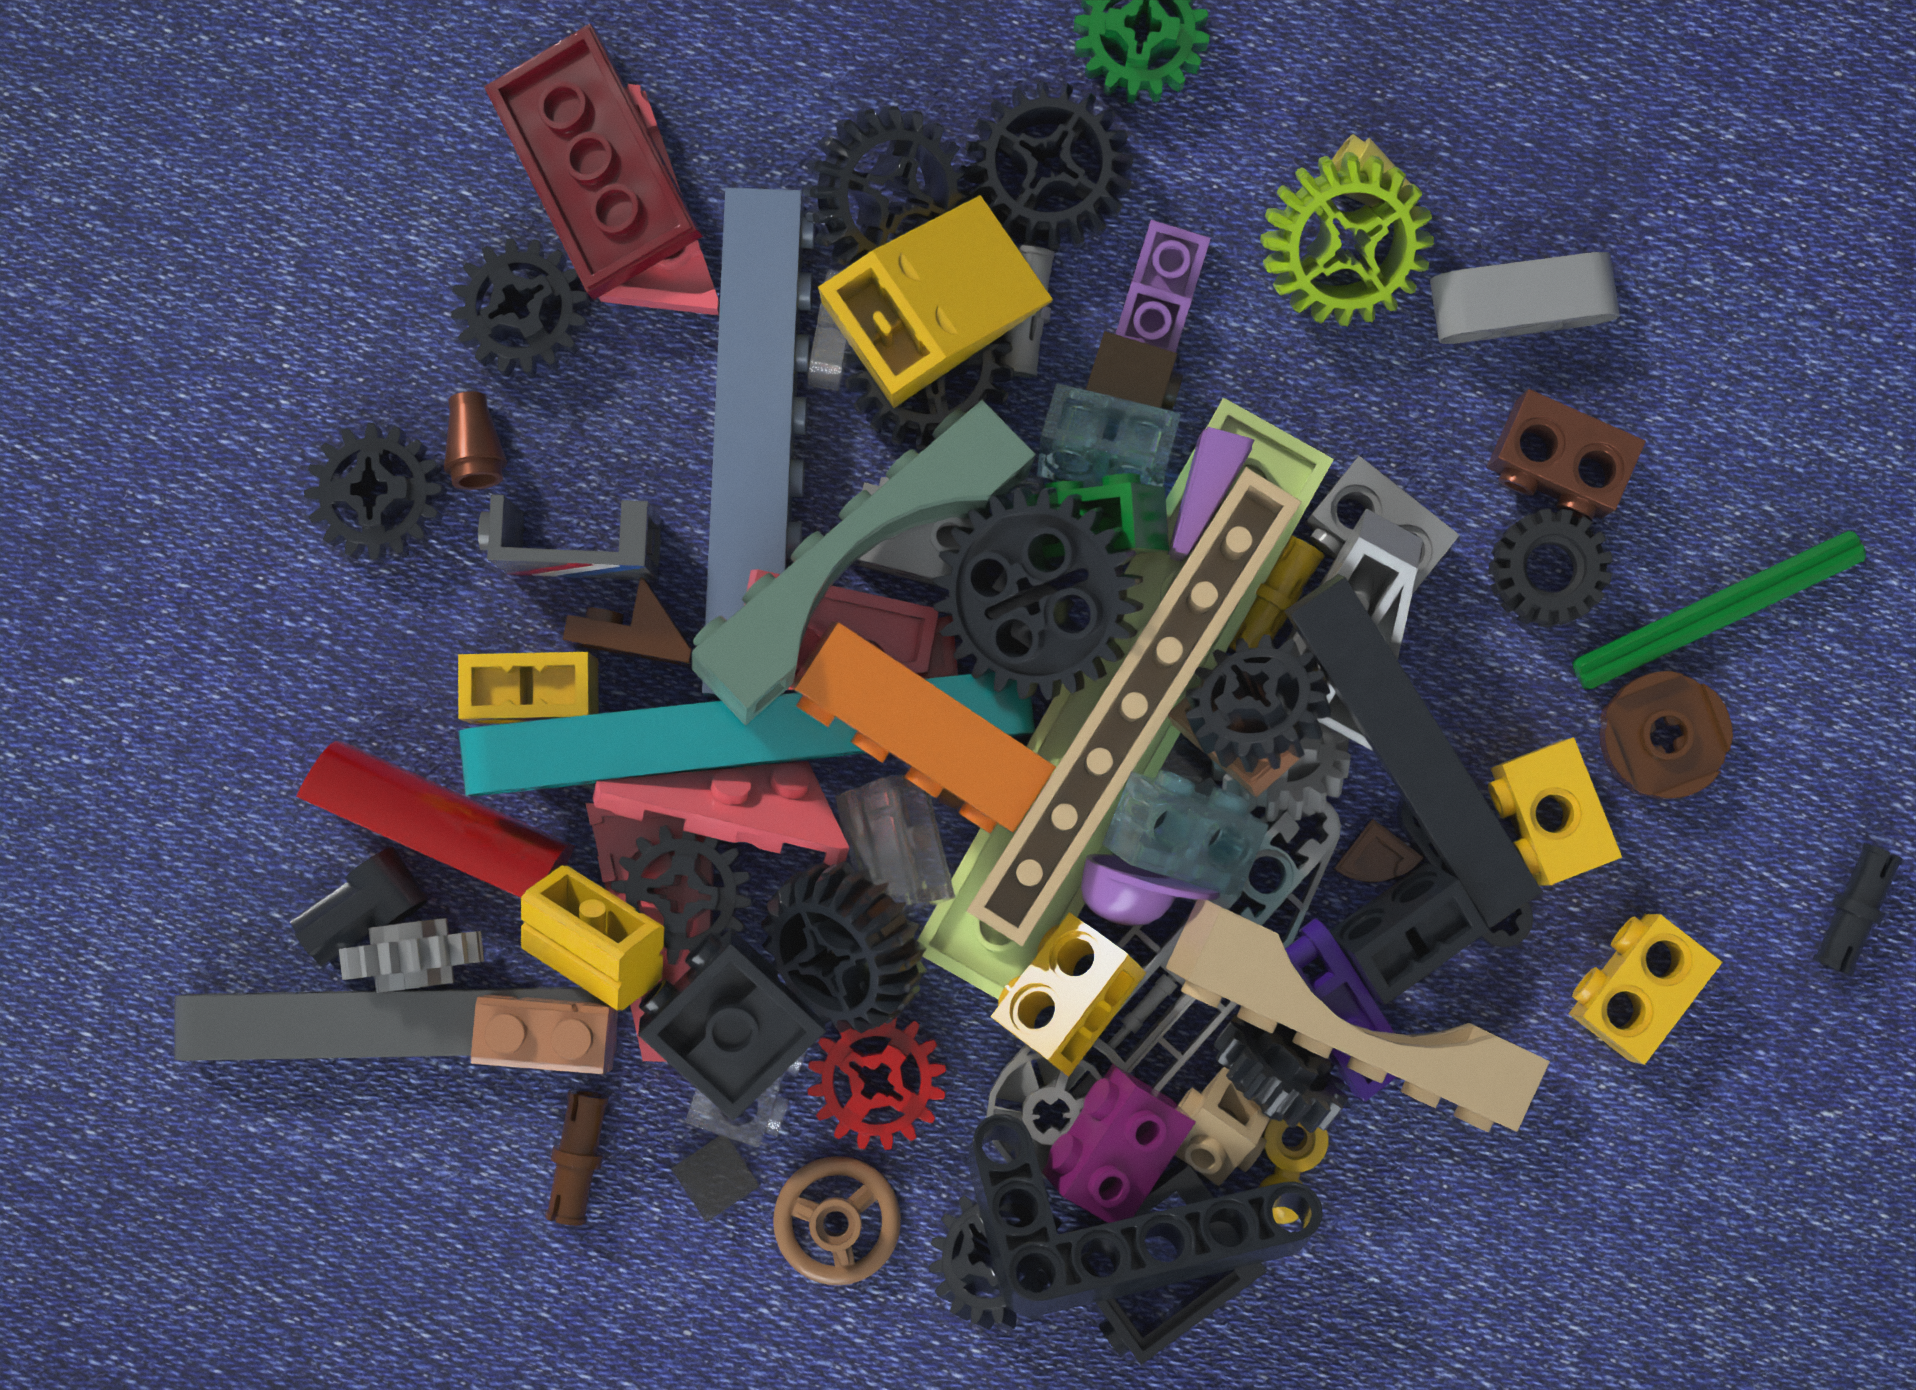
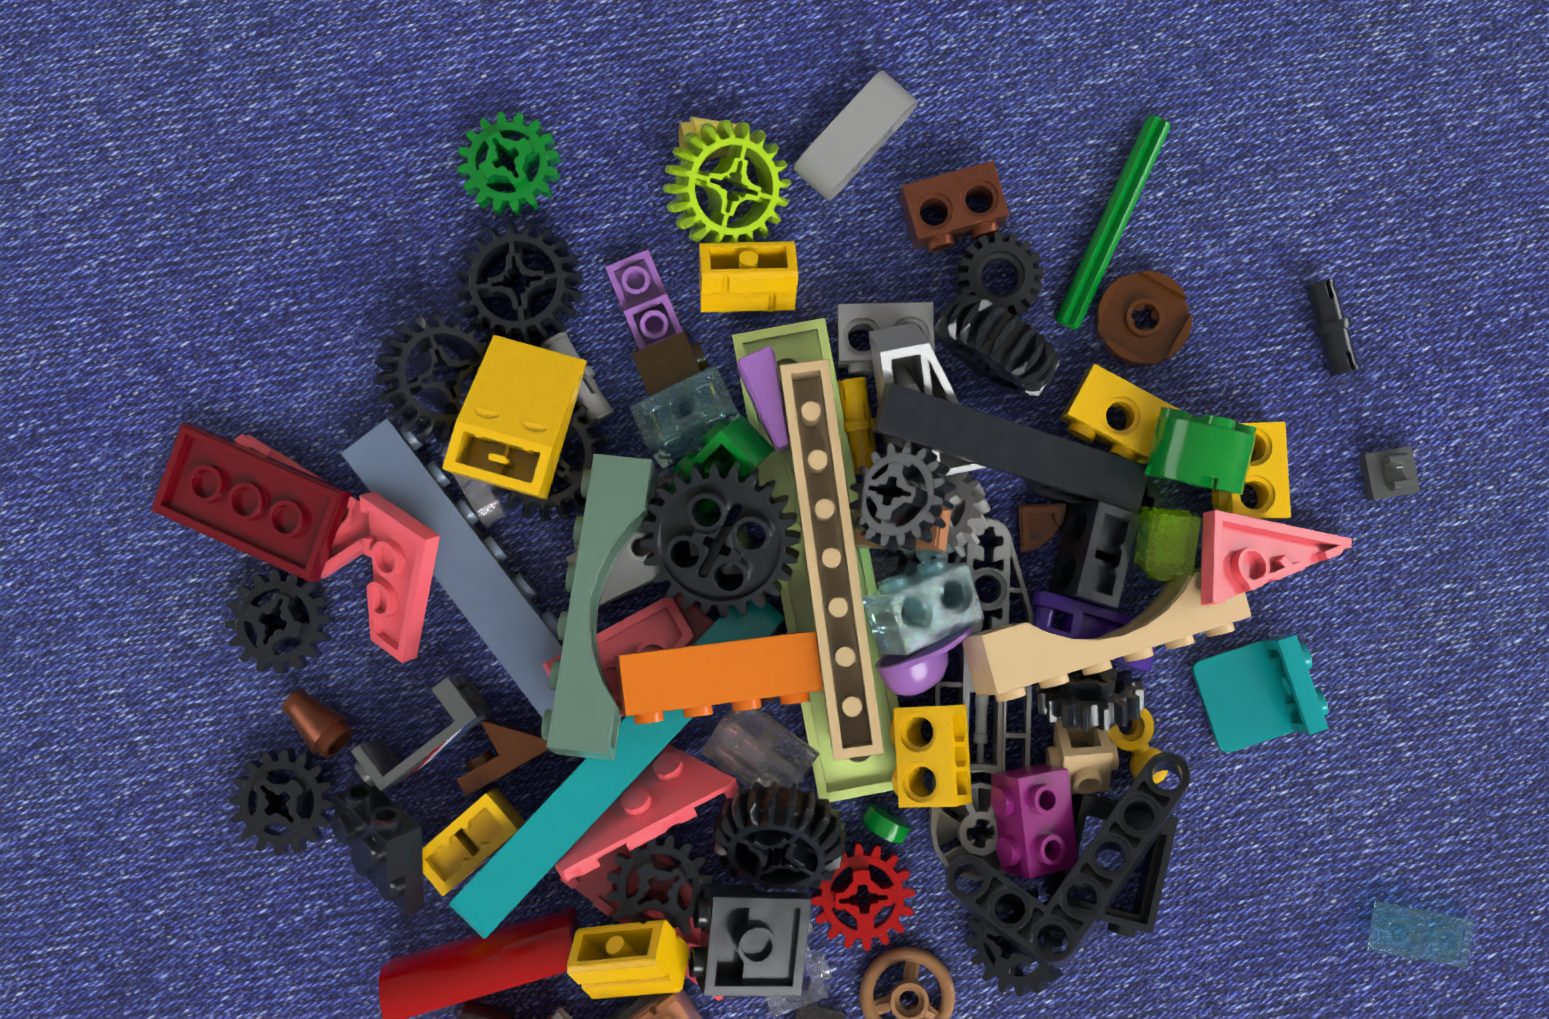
camera: 40 degrees left, 0 degrees up
none -> black plate [331,782,424,915]
none -> coral wing [359,491,440,663]
none -> yellow brick [699,241,798,313]
none -> green tile [862,803,912,844]
none -> black gear [934,294,1060,397]
none -> clear neon green brick [1134,506,1201,582]
none -> green brick [1145,407,1256,495]
none -> teal bracket [1191,634,1329,753]
none -> coral wing [1201,510,1352,606]
none -> dark grey tile [1358,446,1420,502]

